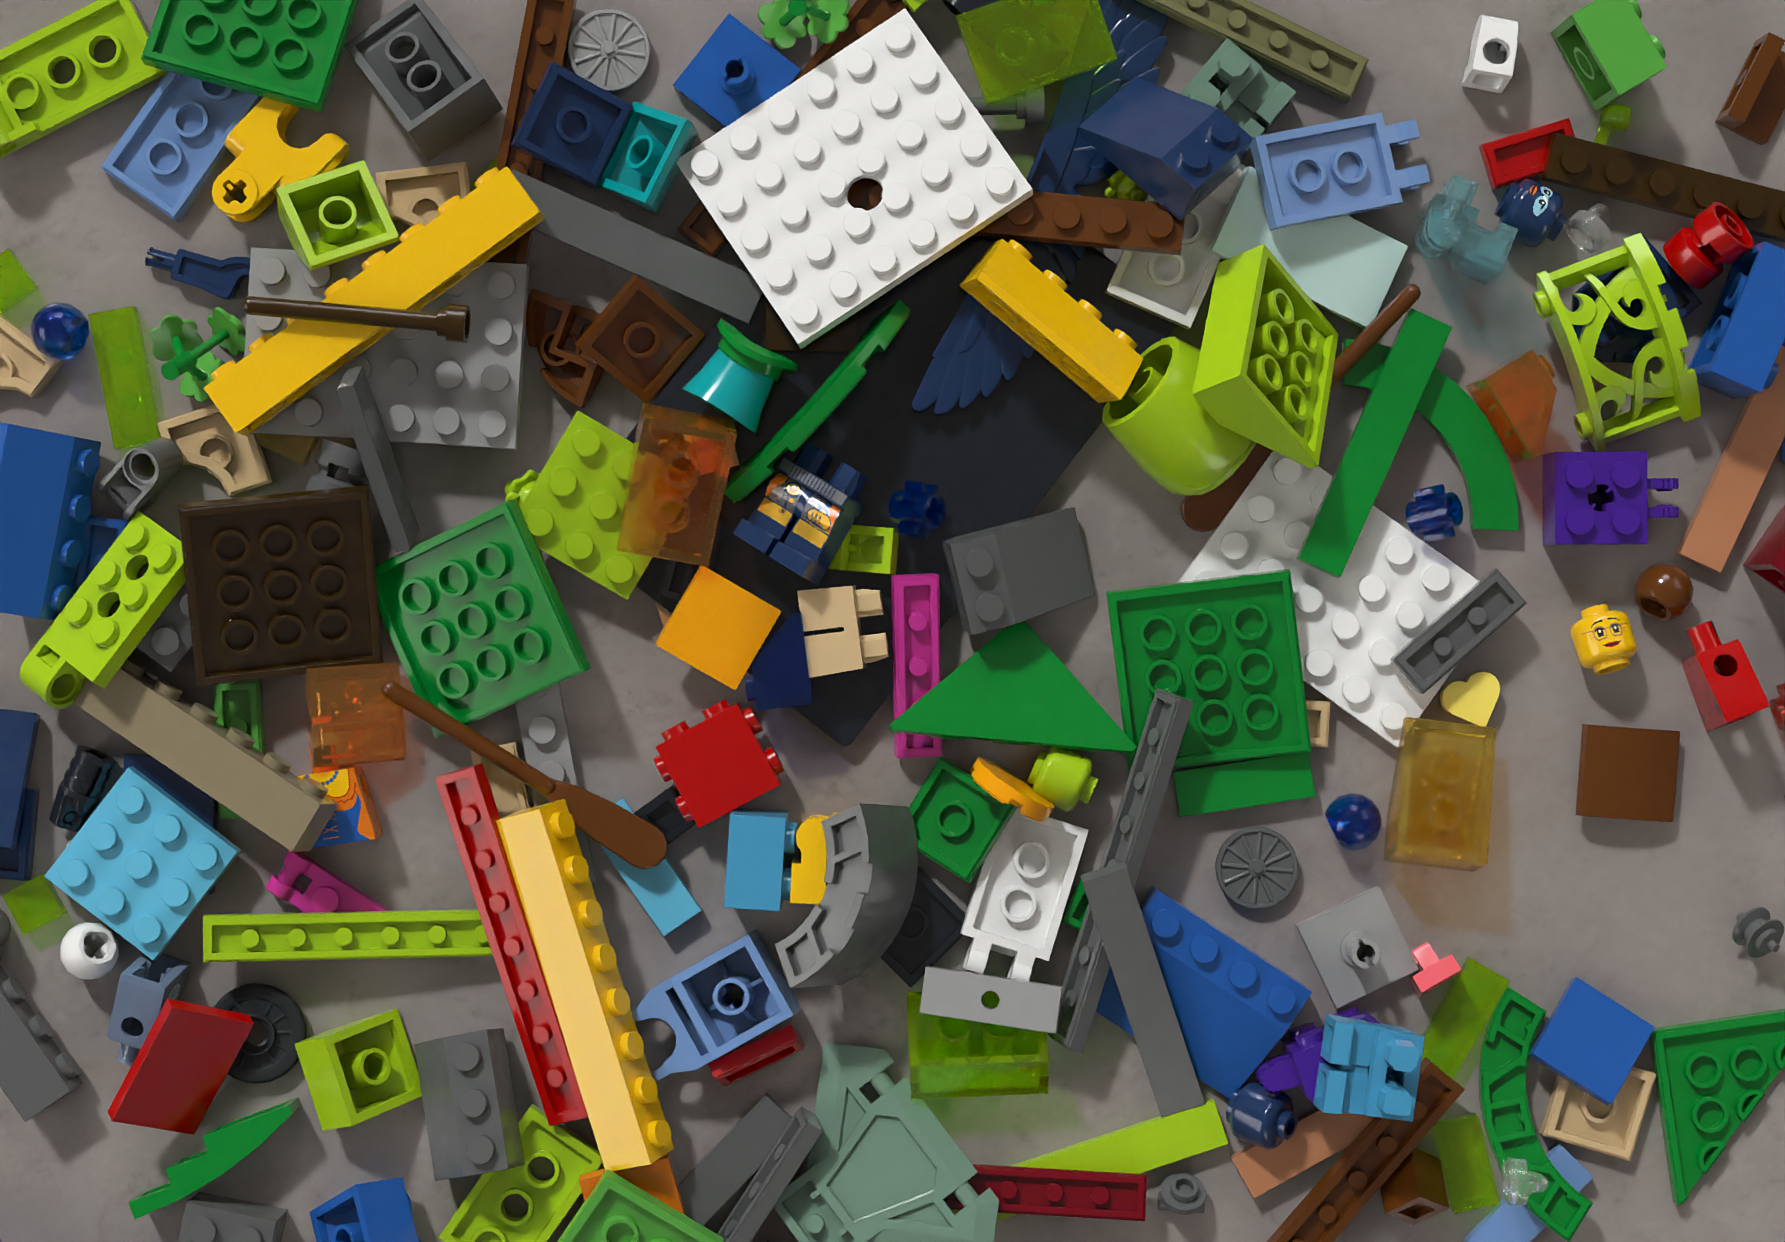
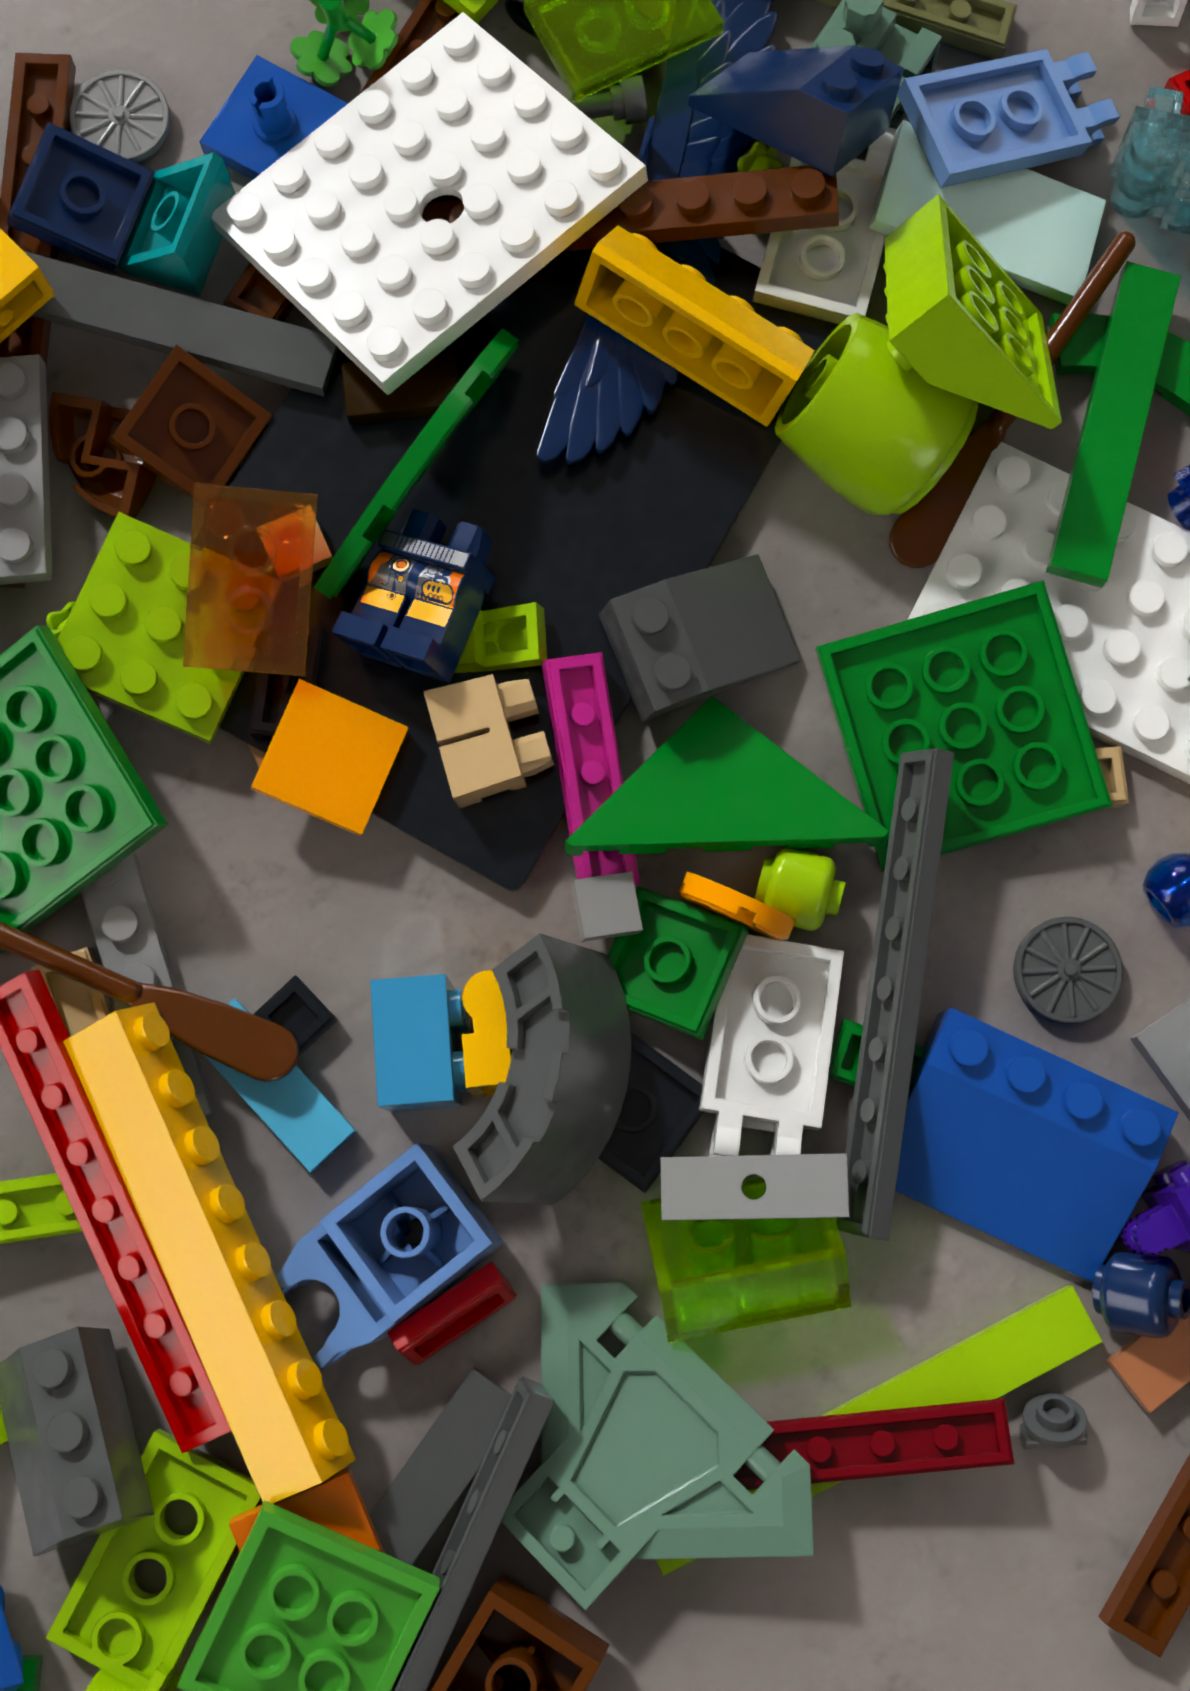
camera: 10 degrees left, 10 degrees down
red brick [653,699,785,828] -> none
teal hat [682,318,800,434] -> none
clear blue slope [744,612,813,711] -> none
clear blue gear [889,480,946,539] -> none
dark grey tile [1080,861,1205,1117] -> none
green tile [1172,752,1315,817] -> none
none -> light grey tile [570,871,643,942]

